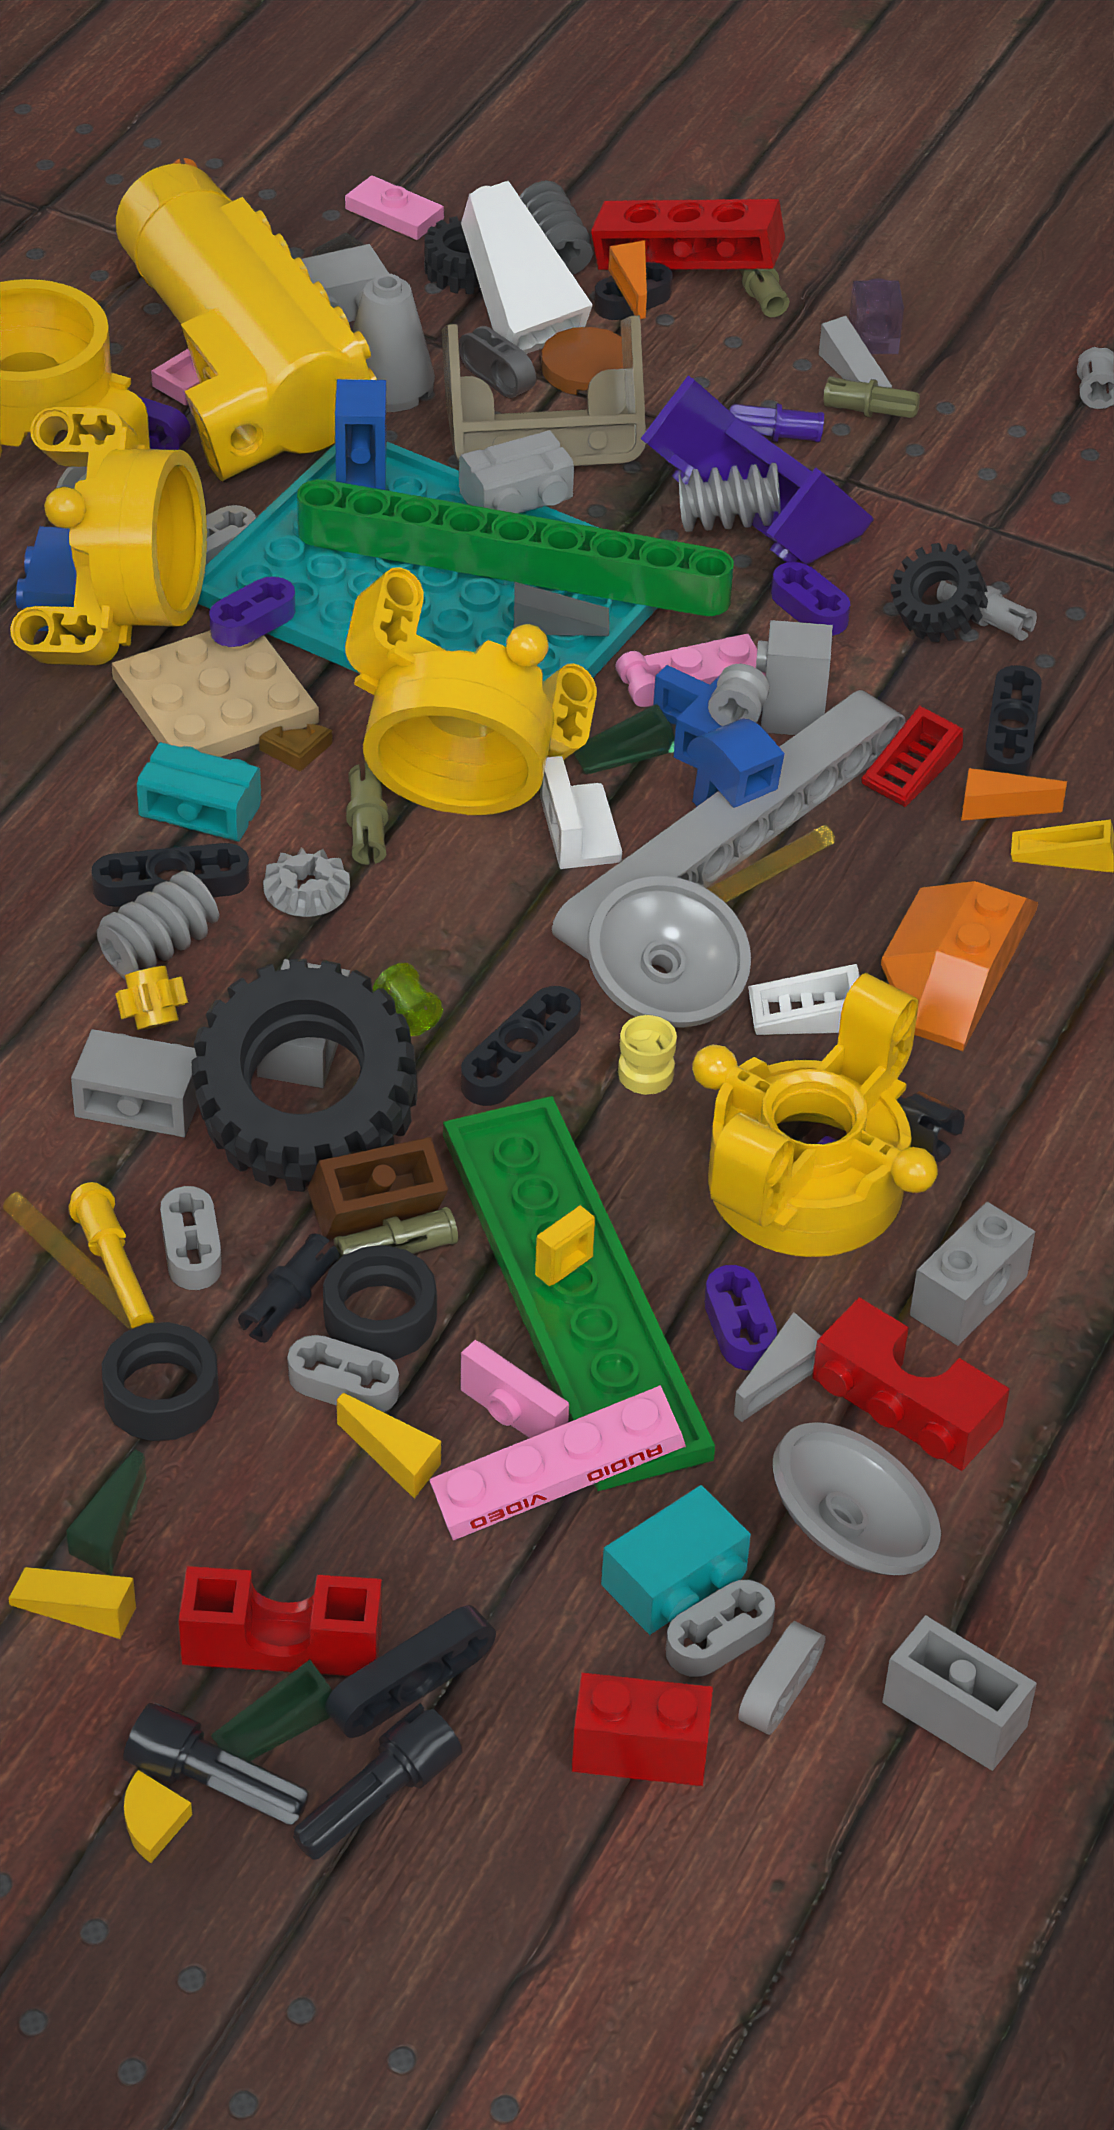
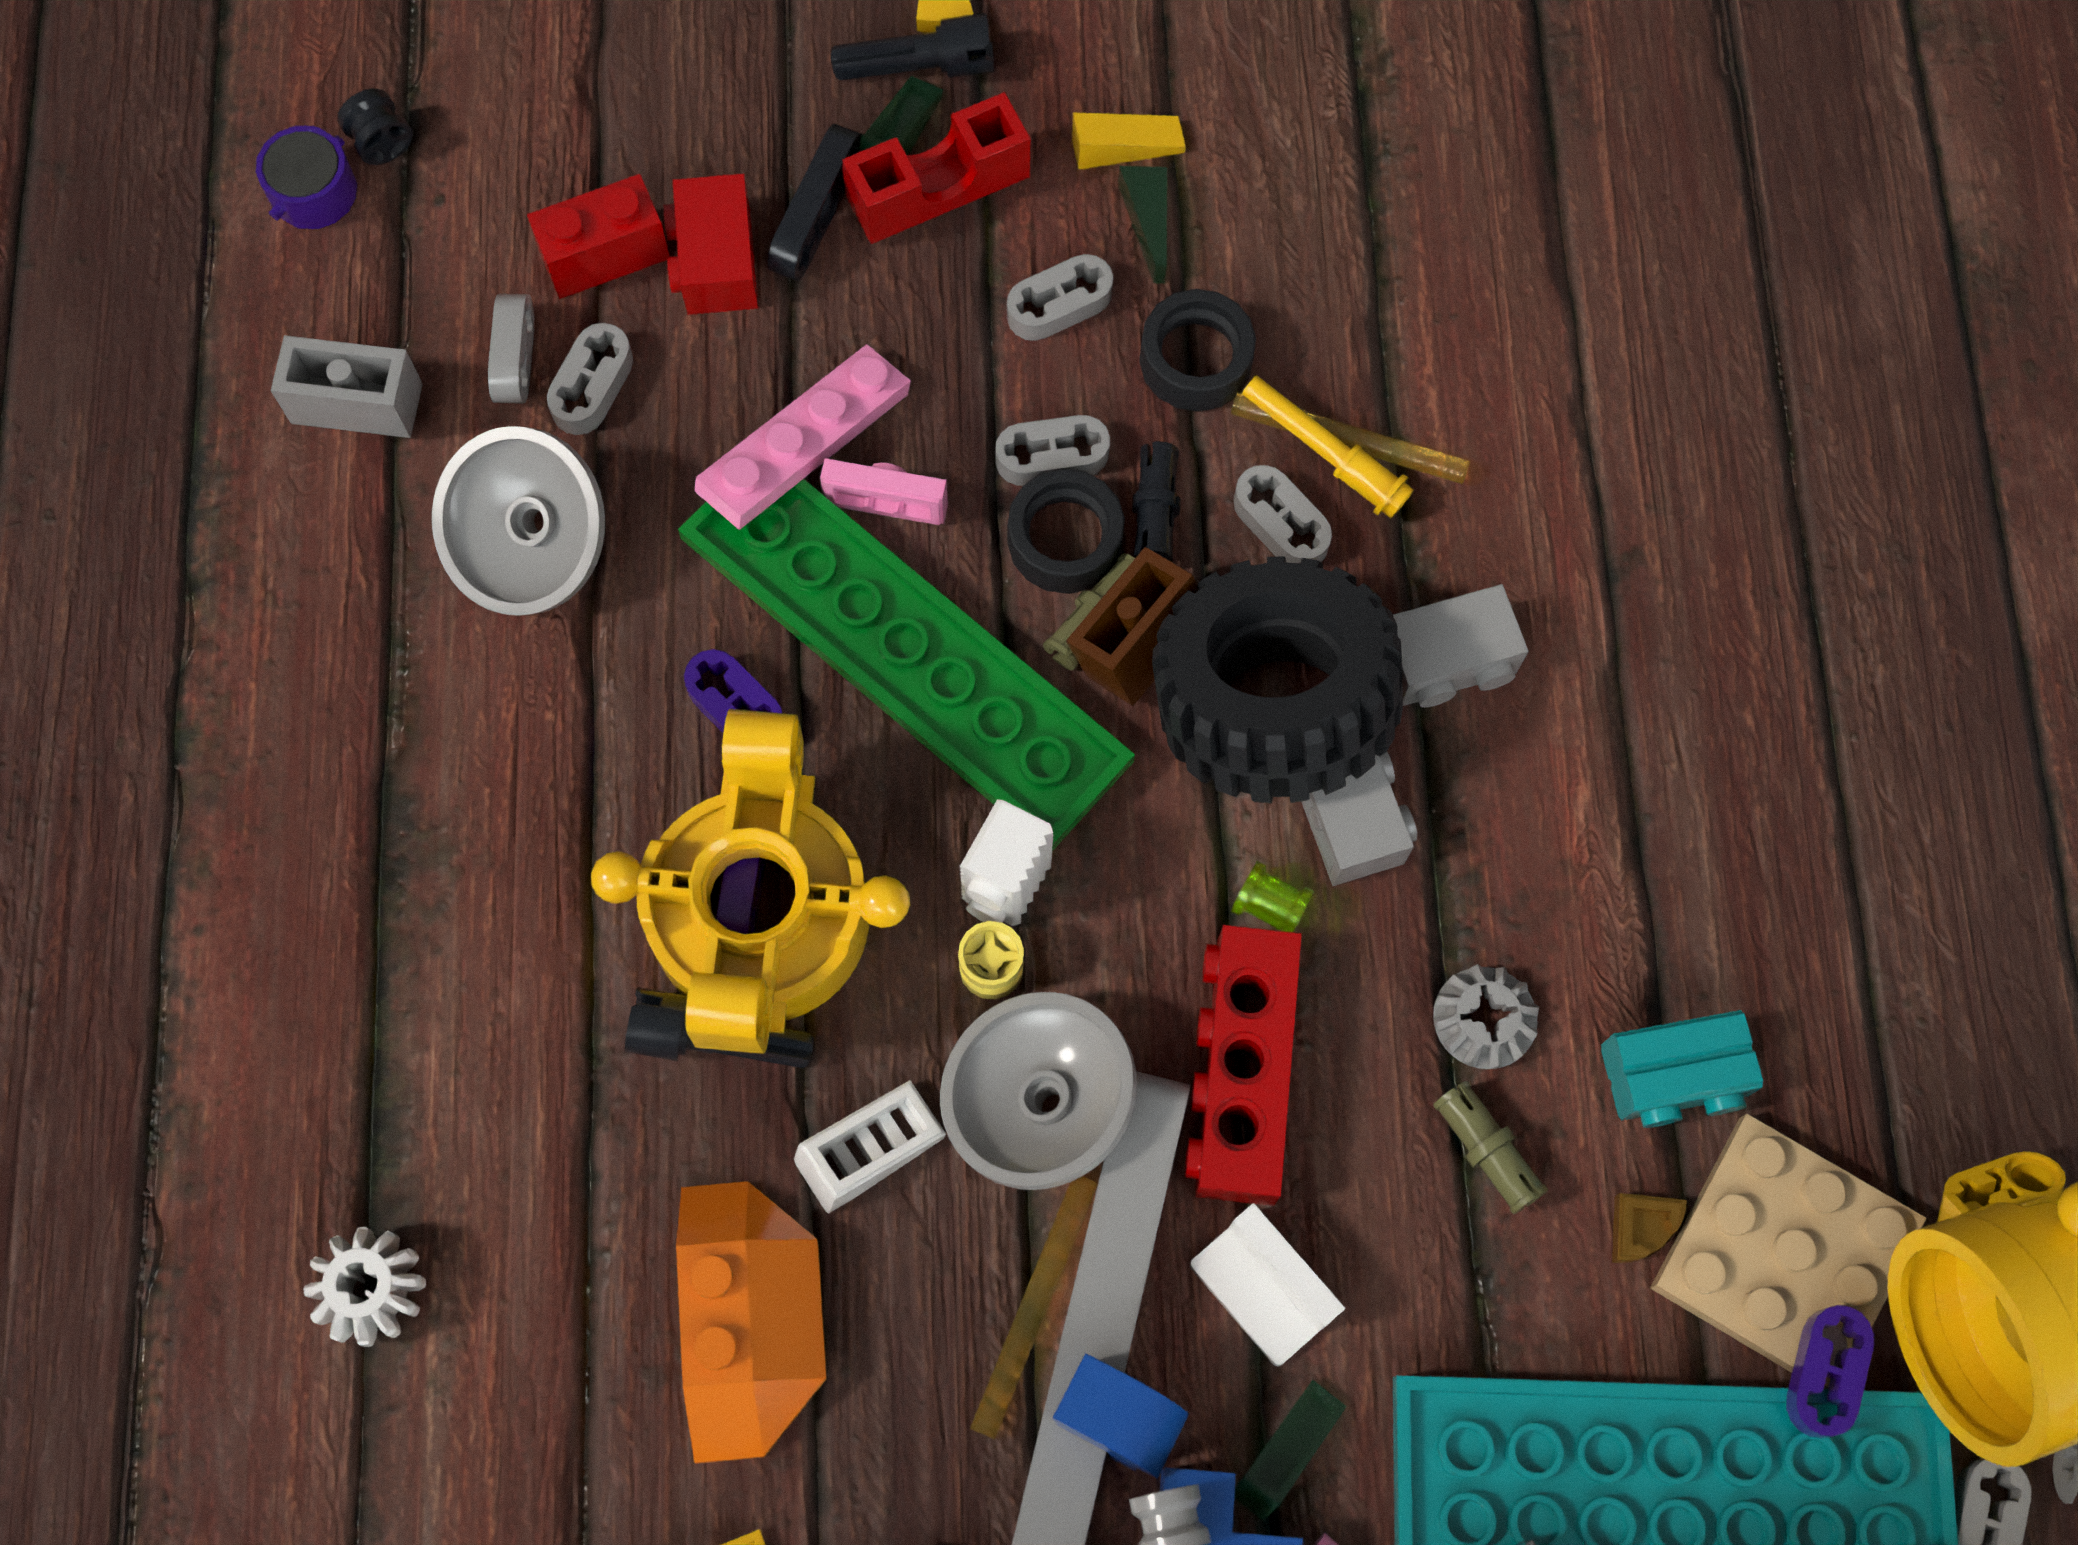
camera: 150 degrees right, 25 degrees up
black beam [91,843,250,907] -> none
light grey piece [97,871,219,980] -> none
yellow gear [115,966,188,1030] -> none
black piece [293,1703,463,1860] -> none
yellow piece [337,1393,441,1499] -> none
yellow piece [345,567,597,815] -> none
black beam [461,986,581,1106] -> none
yellow tile [535,1205,595,1286] -> none
teal brick [601,1485,751,1635] -> none
light grey piece [734,1312,821,1422] -> none
red arch [812,1297,1010,1471] -> none
light grey brick [910,1202,1036,1346] -> none
none -> piece [255,126,357,229]
none -> black wheel [337,88,413,165]
none -> red brick [664,173,759,315]
none -> white brick [960,799,1053,926]
none -> light grey beam [1007,254,1113,341]
none -> red brick [1184,925,1302,1206]

